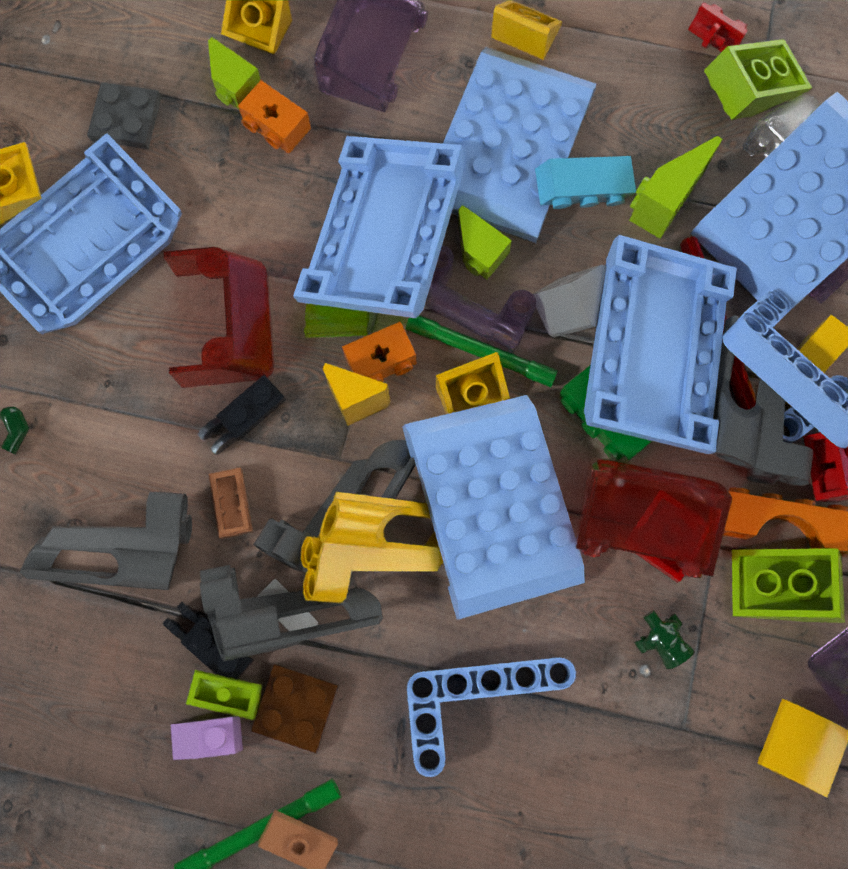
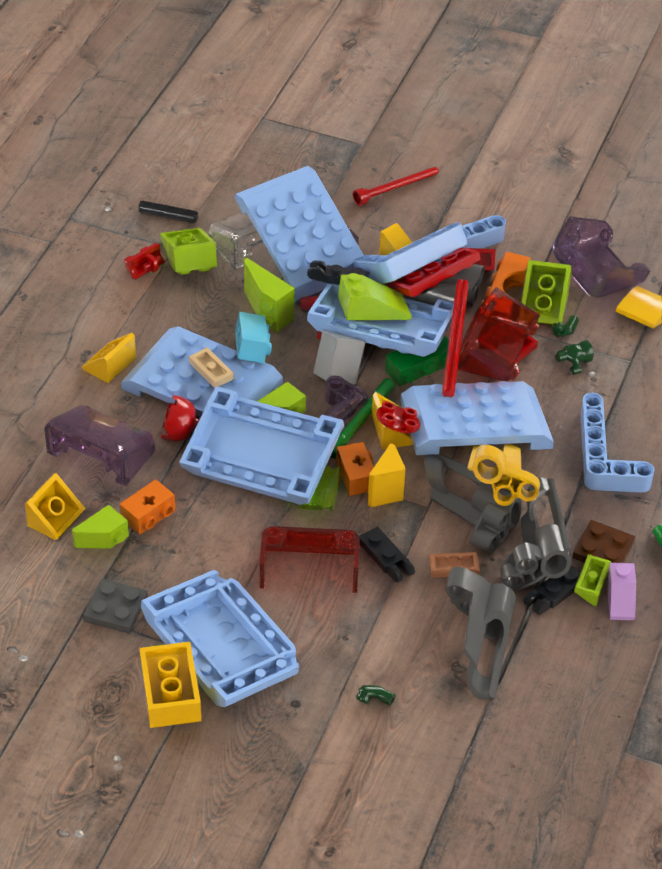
camera: 85 degrees left, 30 degrees down
none -> black axle [138,200,198,223]
none -> red cylinder [160,394,200,442]
none -> tan plate [189,347,234,388]
none -> black hinge [307,260,370,285]
none -> lime slope [338,273,412,320]
none -> red dish [376,401,420,434]
none -> red wing [387,247,481,297]
none -> red axle [442,279,469,398]
none -> dark green arm [551,315,579,337]

